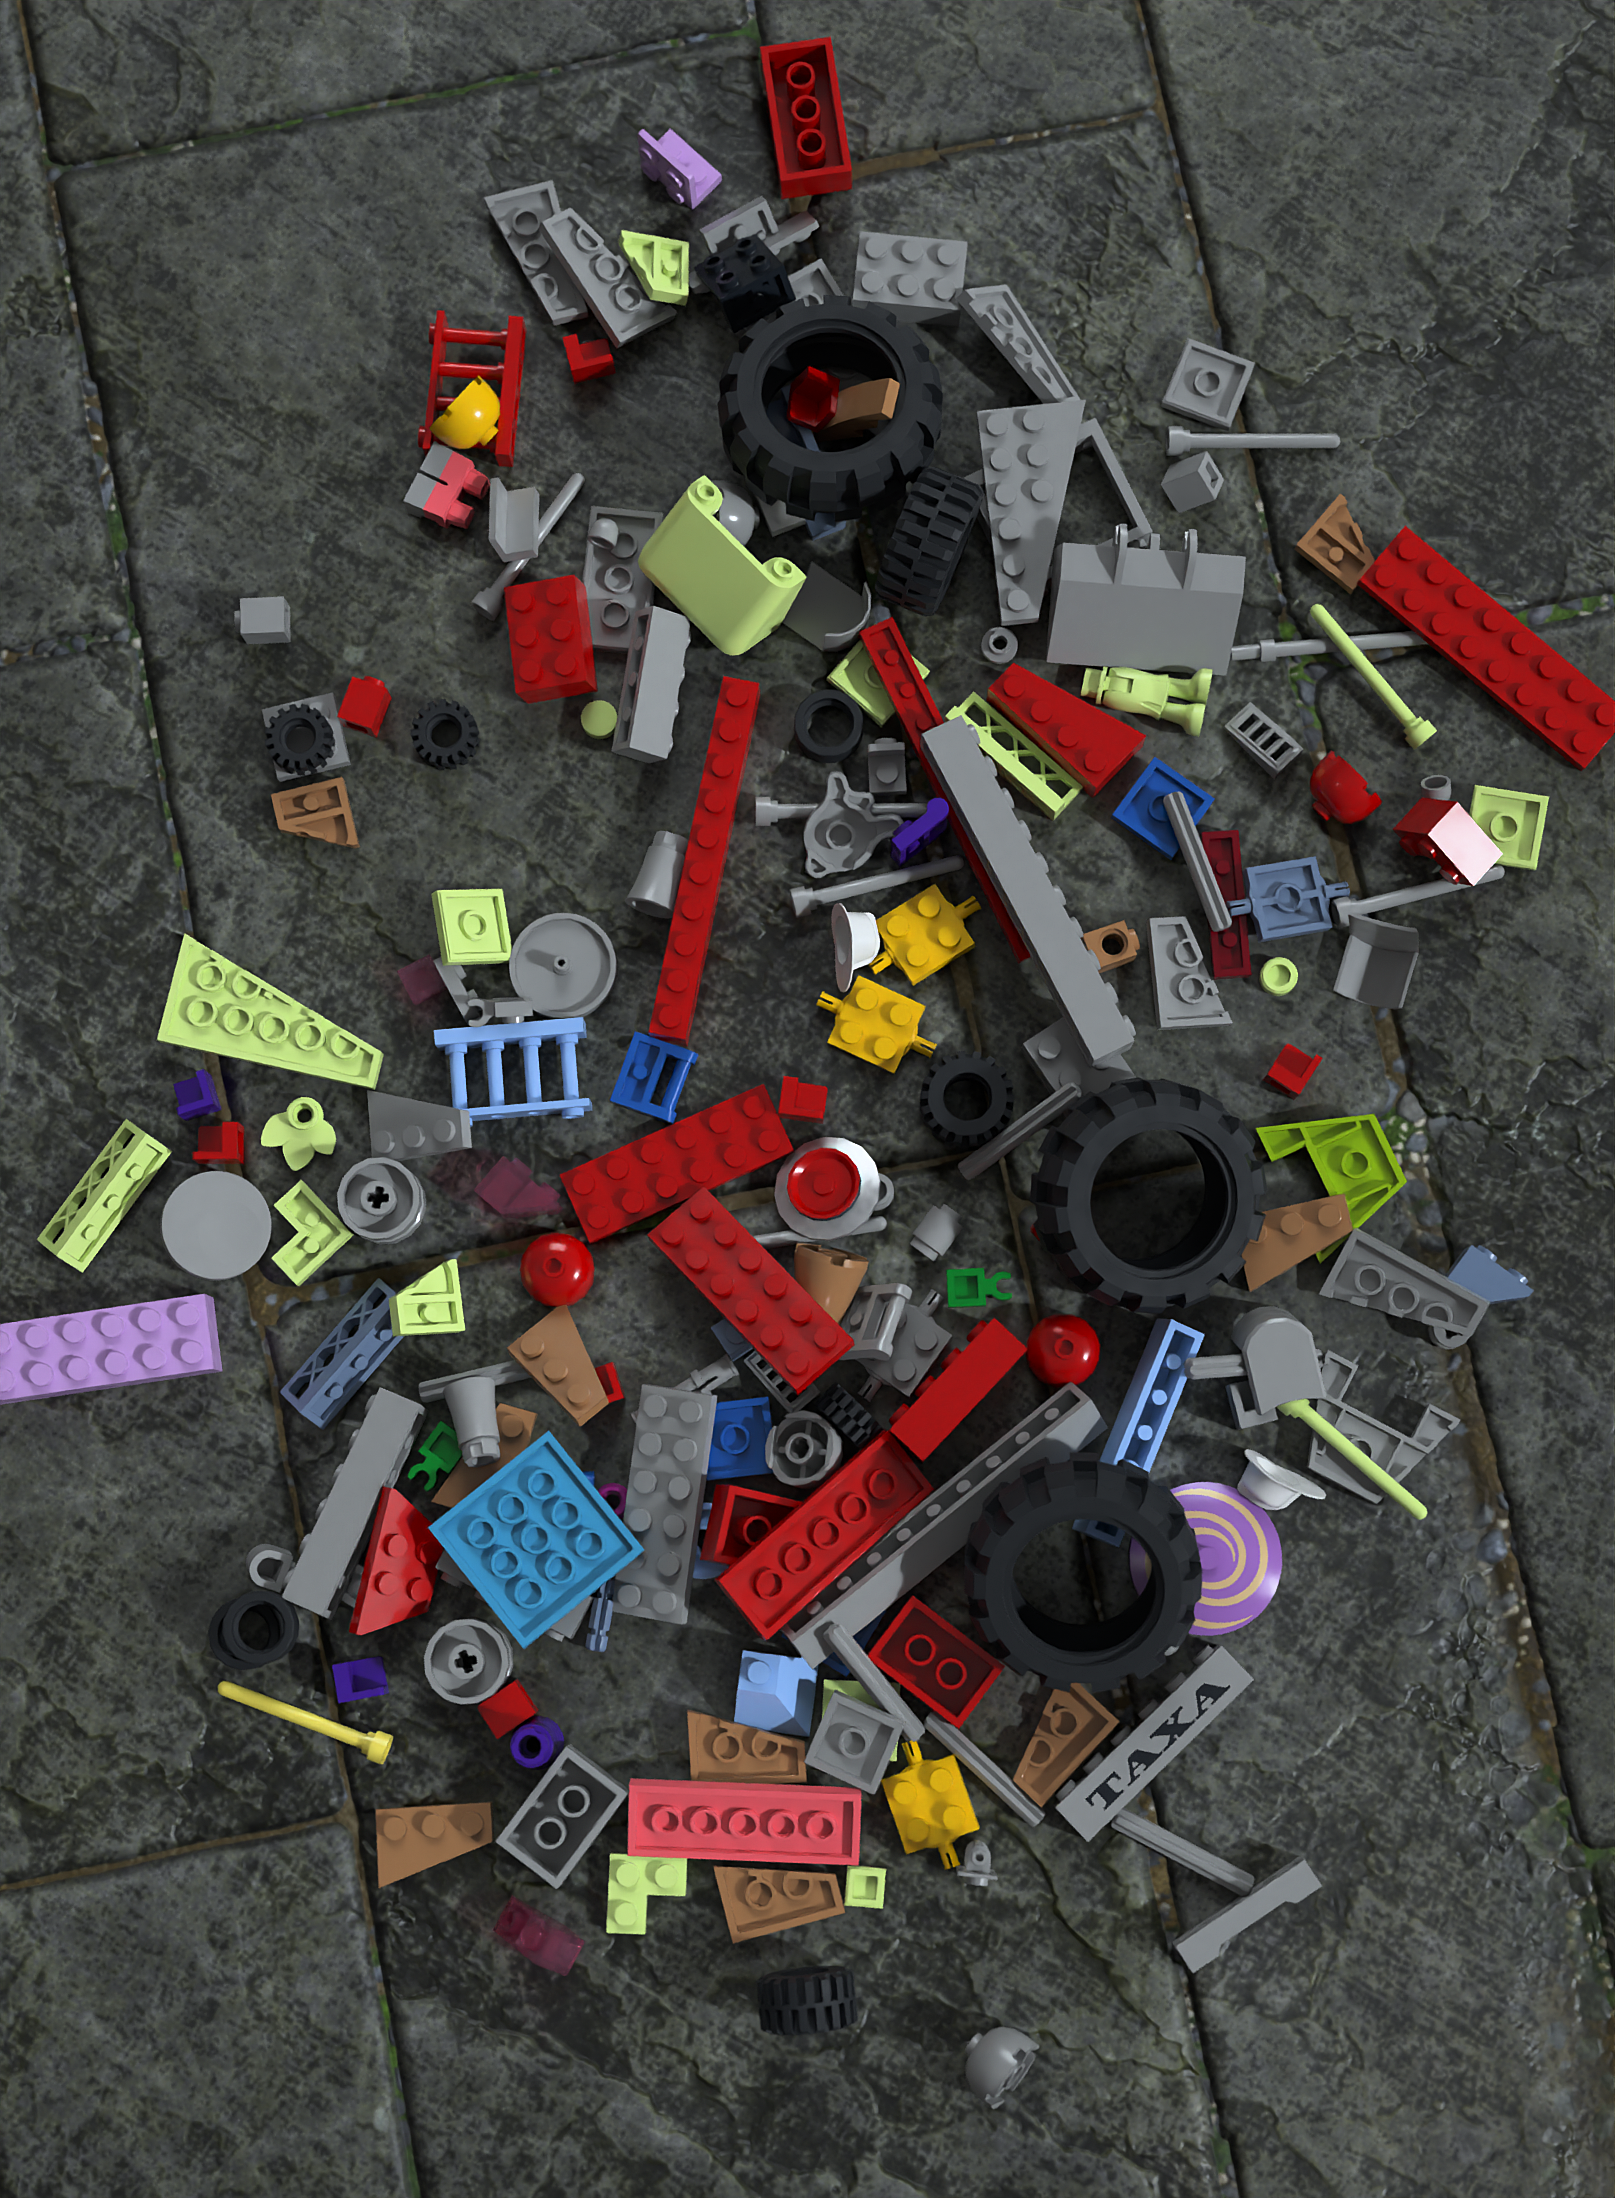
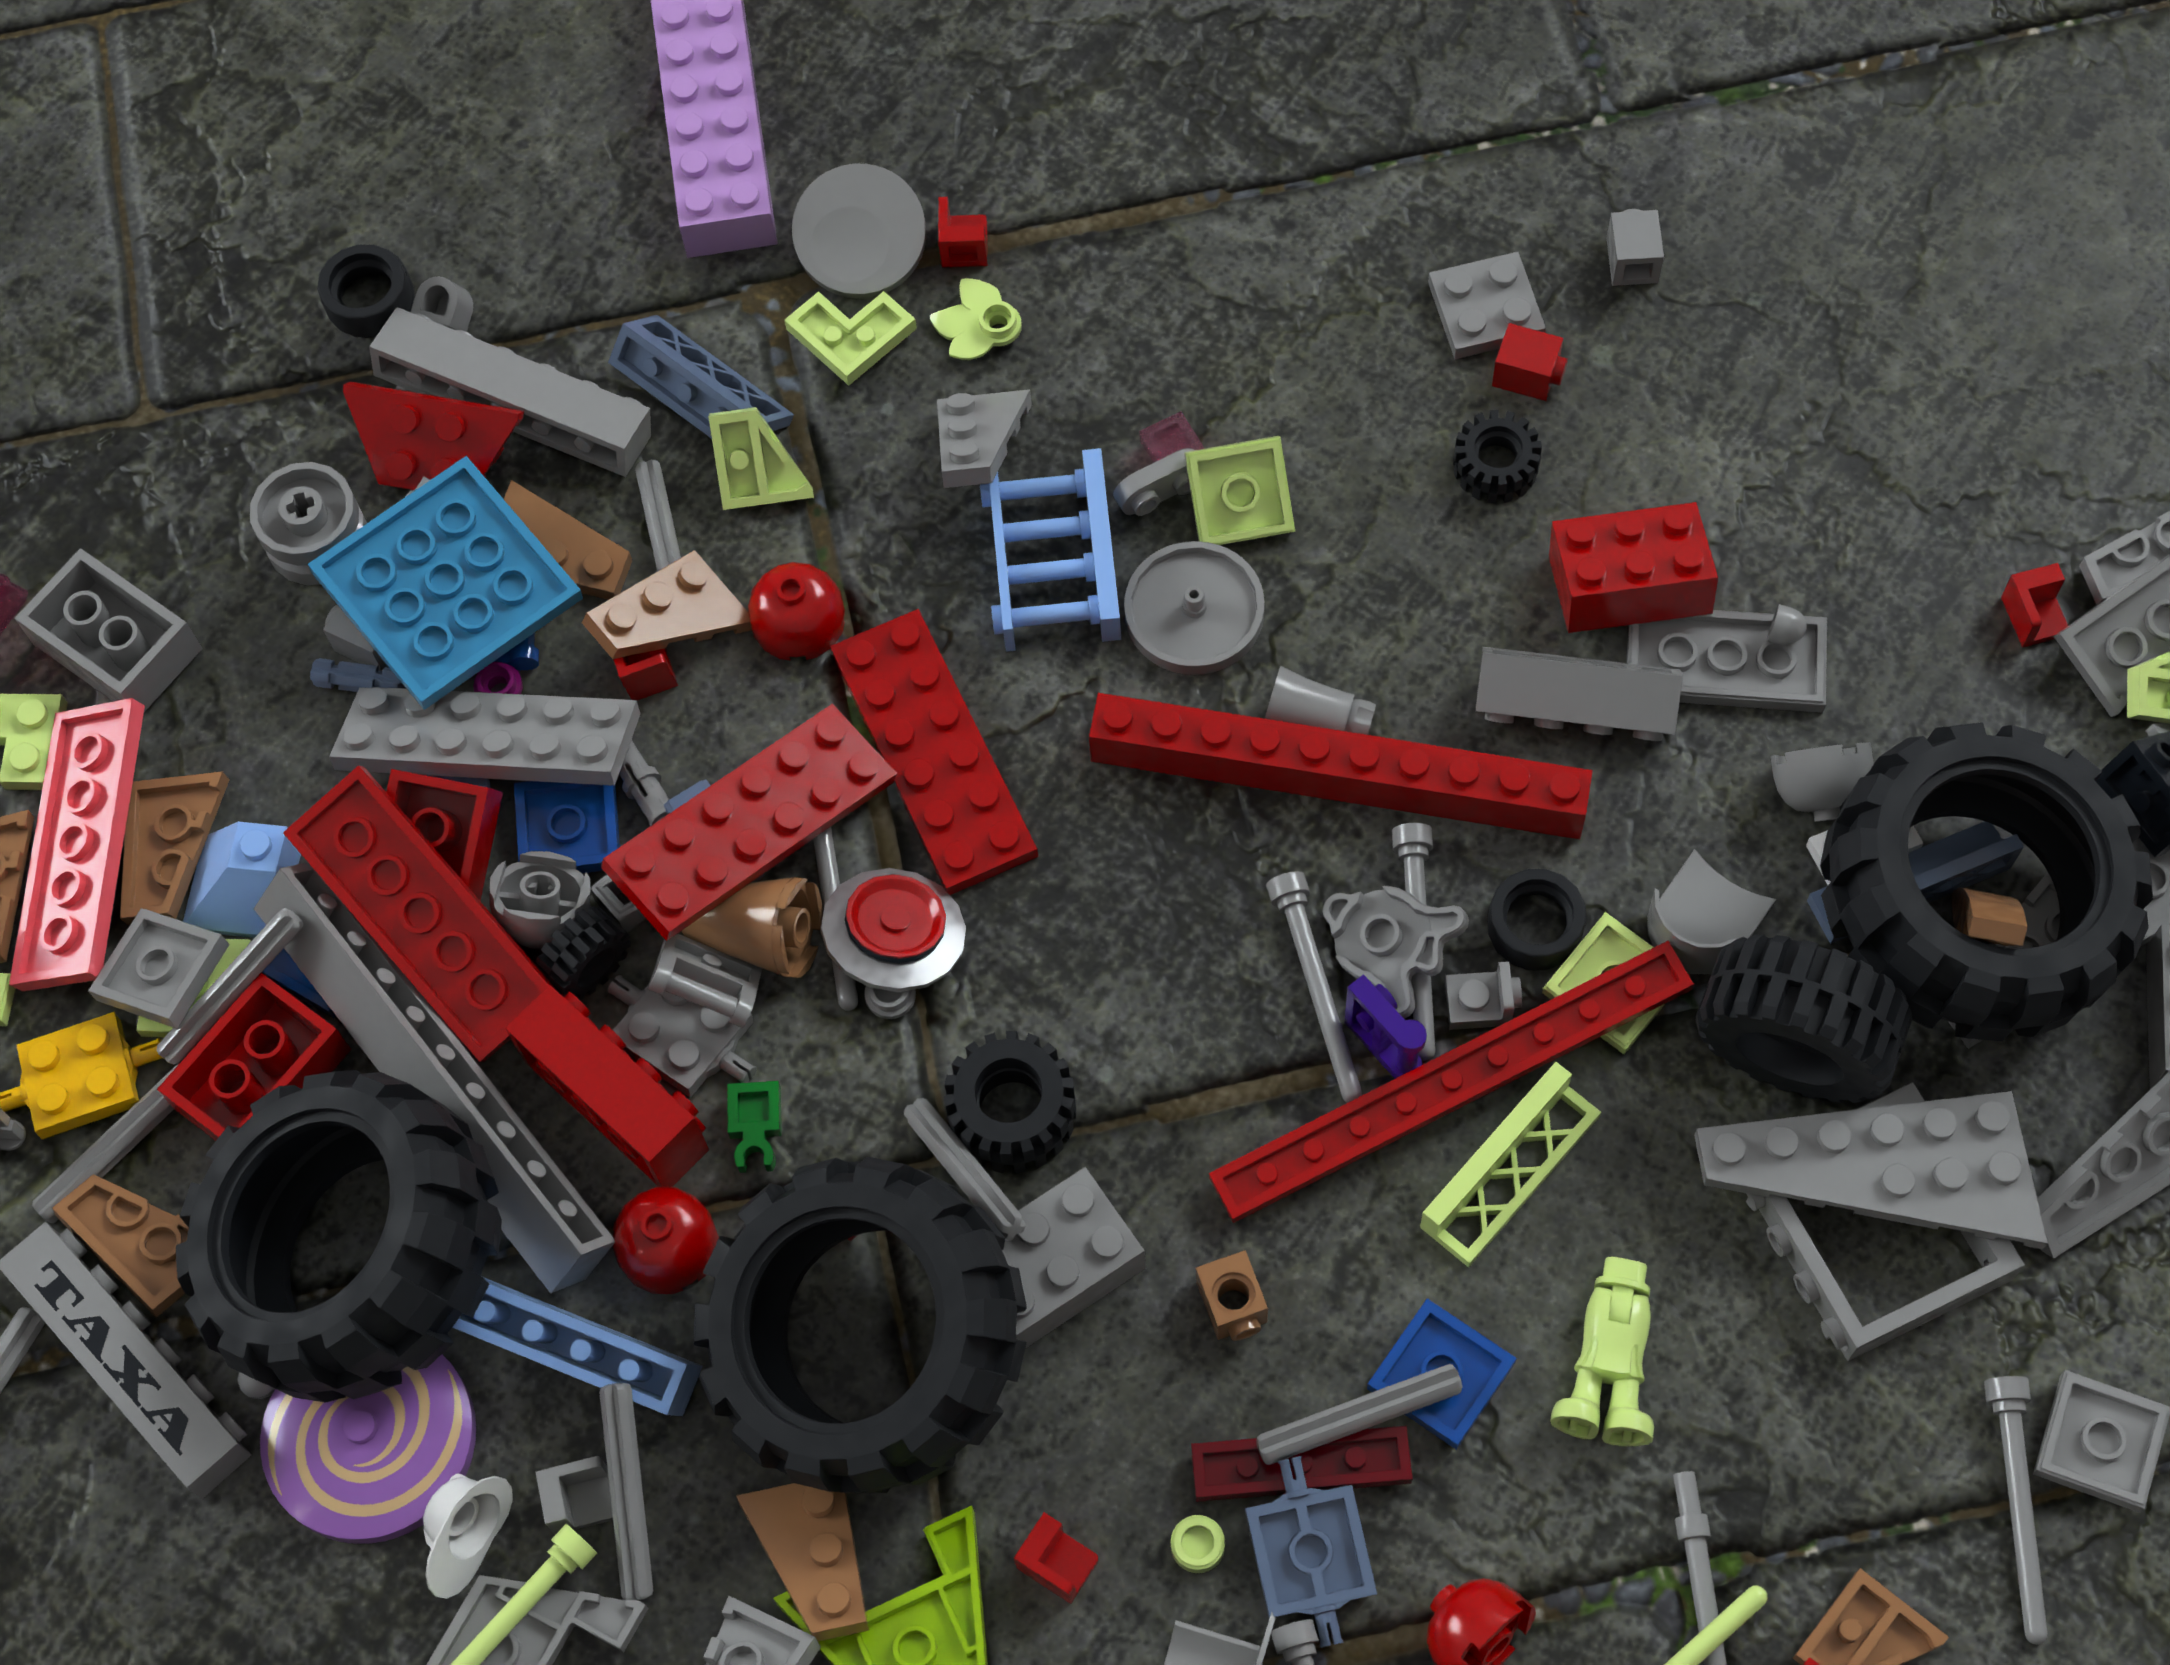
camera: 90 degrees right, 15 degrees down
yellowish green fence [37,1119,172,1273] -> none
yellowish green wing [157,933,384,1090] -> none
dark purple panel [173,1069,222,1121] -> none
light yellow piece [217,1681,393,1765] -> none
black tyre [265,704,335,776] -> none
medium nougat wing [271,777,360,848] -> none
dark purple panel [332,1656,389,1703] -> none
light grey wheel [337,1157,426,1244] -> none
medium nougat wing [376,1802,494,1888] -> none
coral hips [403,441,490,529] -> none
green plate [408,1421,463,1492] -> none
red fence [418,310,527,467] -> none
yellow cylinder [429,375,500,449] -> none
light grey plant [443,1377,500,1467] -> none
light grey plate [467,997,533,1027] -> none
light grey piece [470,473,585,621] -> none
clear pink slope [474,1156,563,1218] -> none
red panel [477,1679,539,1739] -> none
light grey panel [489,477,539,562] -> none
dark purple plant [510,1716,564,1770] -> none
yellowish green tile [581,700,617,739] -> none
blue plate [610,1031,698,1124] -> none
yellowish green windscreen [638,475,807,655] -> none
red panel [778,1076,828,1124] -> none
red panel [787,366,840,433] -> none
yellow plate [816,975,937,1074] -> none
white piece [831,903,880,992] -> none
yellow plate [868,884,981,986] -> none
light grey brick [910,1204,964,1261] -> none
light grey brick [920,715,1136,1069] -> none
light grey plate [981,627,1018,664] -> none
red wedge [986,662,1146,798] -> none
light grey piece [1046,524,1246,676] -> none
light grey wing [1146,916,1233,1030] -> none
light grey panel [1161,451,1224,512] -> none
light grey slope [1223,702,1304,780] -> none
light grey piece [1230,1306,1327,1415] -> none

